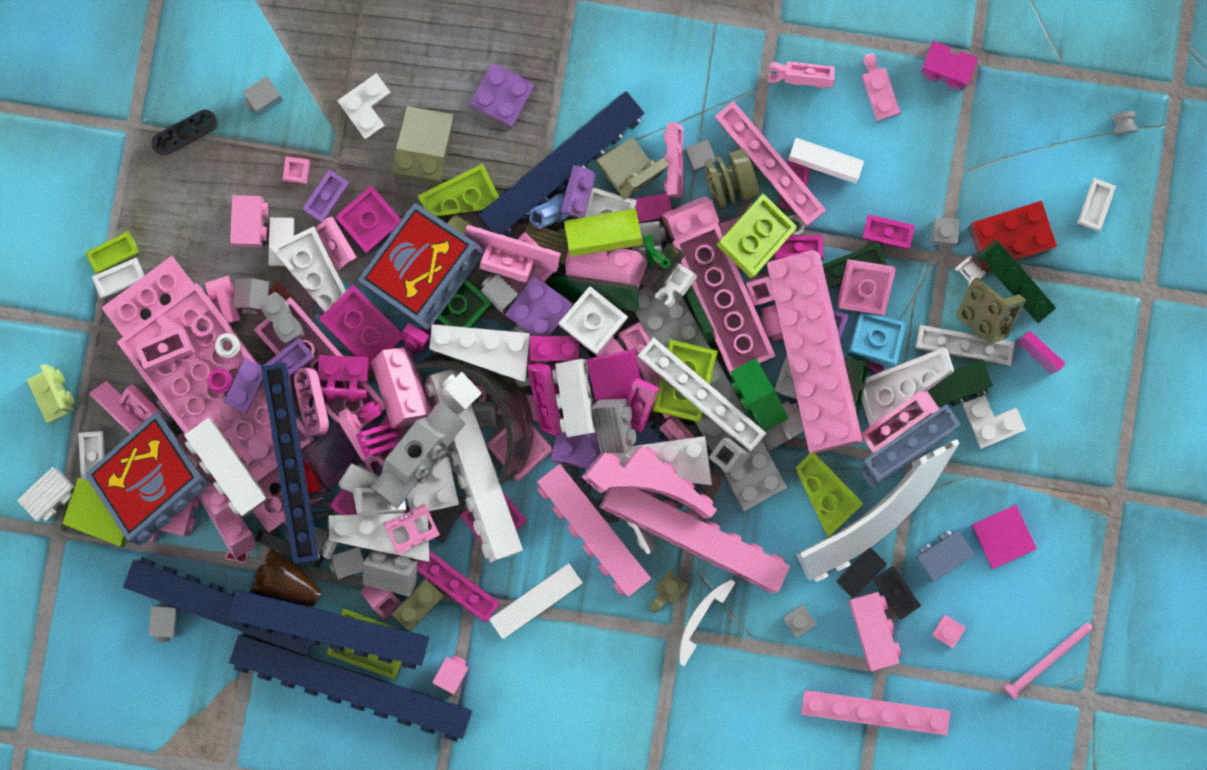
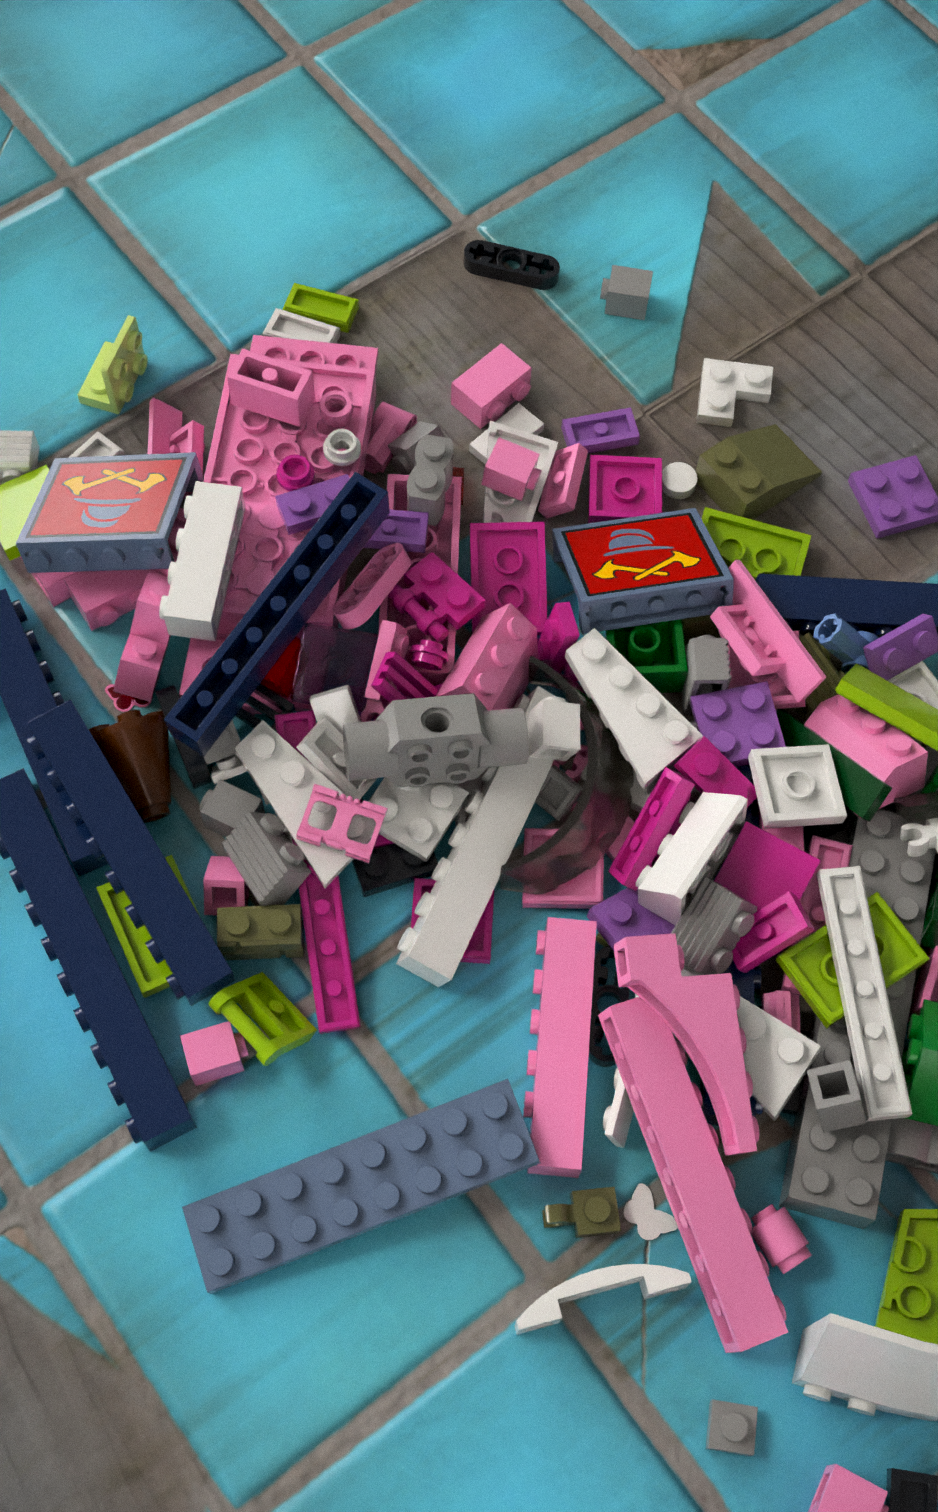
camera: 40 degrees right, 20 degrees down
bright pink tile [282,157,310,184] -> none
white tile [489,563,583,639] -> none
black tile [835,547,887,599] -> none
none -> sand blue plate [182,1079,540,1294]
none -> lime plate [208,972,317,1066]
none -> bright pink brick [481,437,542,501]
none -> white sticker [623,1183,678,1240]
none -> white tile [662,462,697,499]
none -> bright pink brick [751,1204,812,1275]

